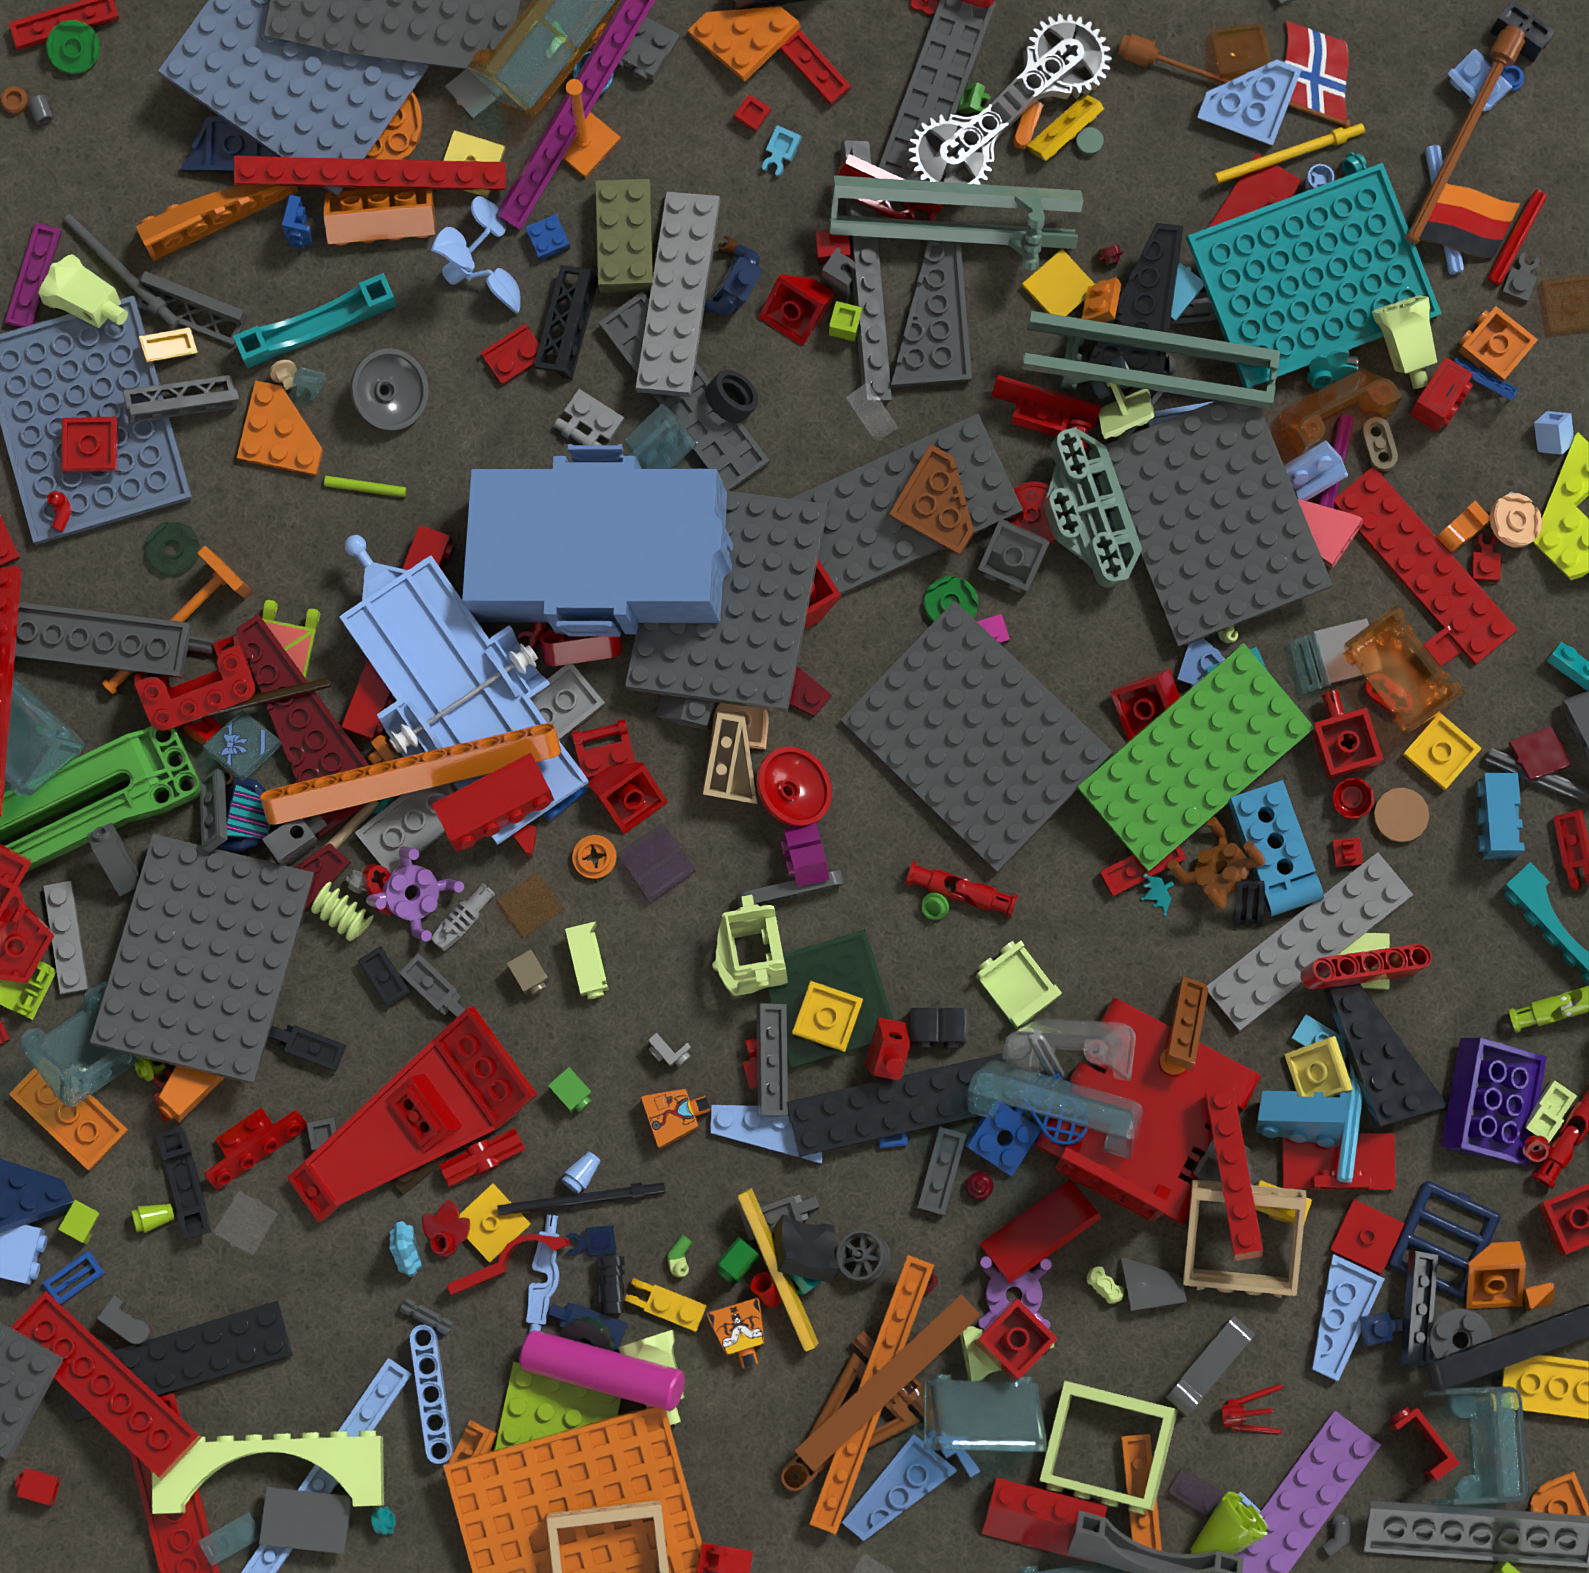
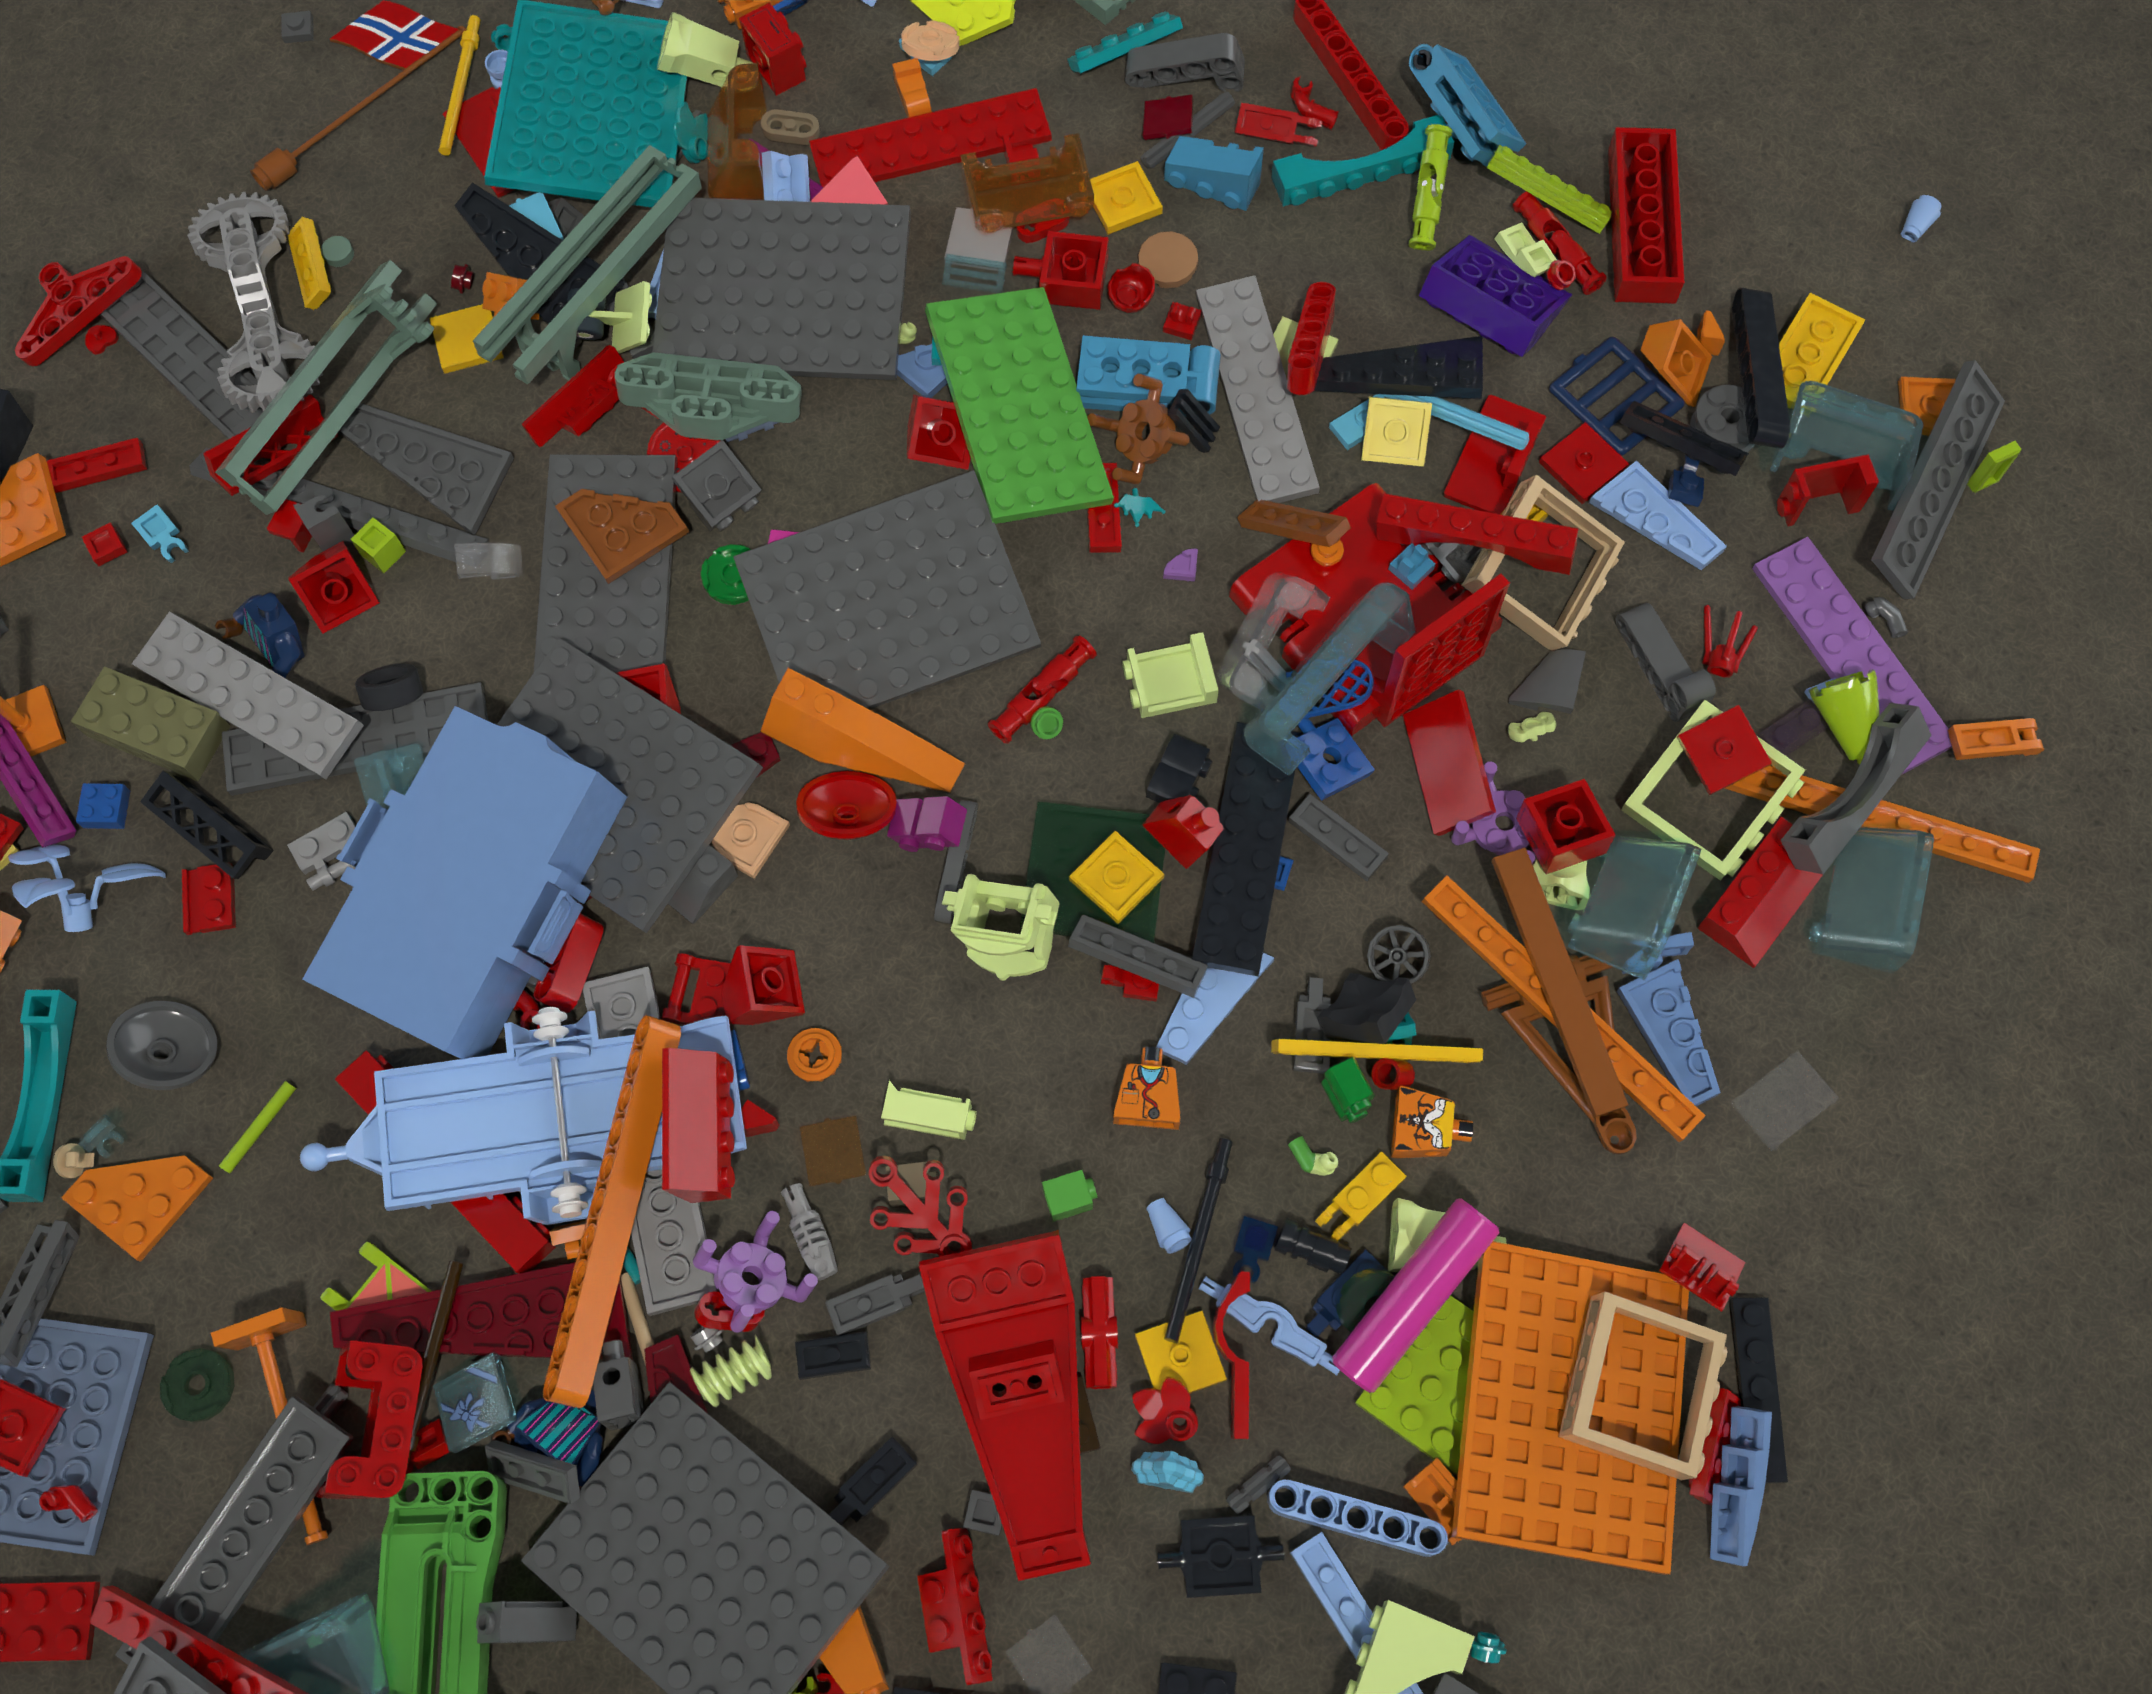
camera: 65 degrees left, 10 degrees down
clear purple slope [617,823,696,902] -> none
light grey bracket [648,1033,692,1068] -> none
tan wedge [702,711,757,804] -> none
bright green tile [957,82,991,115] -> none
dark red plate [966,1172,994,1200] -> none
orange bar [1013,101,1043,149] -> none
light blue plate [1197,60,1302,146] -> none
clear orange tile [1210,22,1272,79] -> none
dark azure wedge [1255,1091,1349,1147] -> none
red plate [1472,534,1501,582] -> none
none -> orange wedge [761,668,965,793]
none -> red plant [869,1156,972,1257]
none -> black plate [1157,1515,1284,1598]
none -> medium lavender tile [1163,549,1198,581]
none -> dark azure tile [1388,543,1436,590]
none -> red plate [1677,705,1772,796]

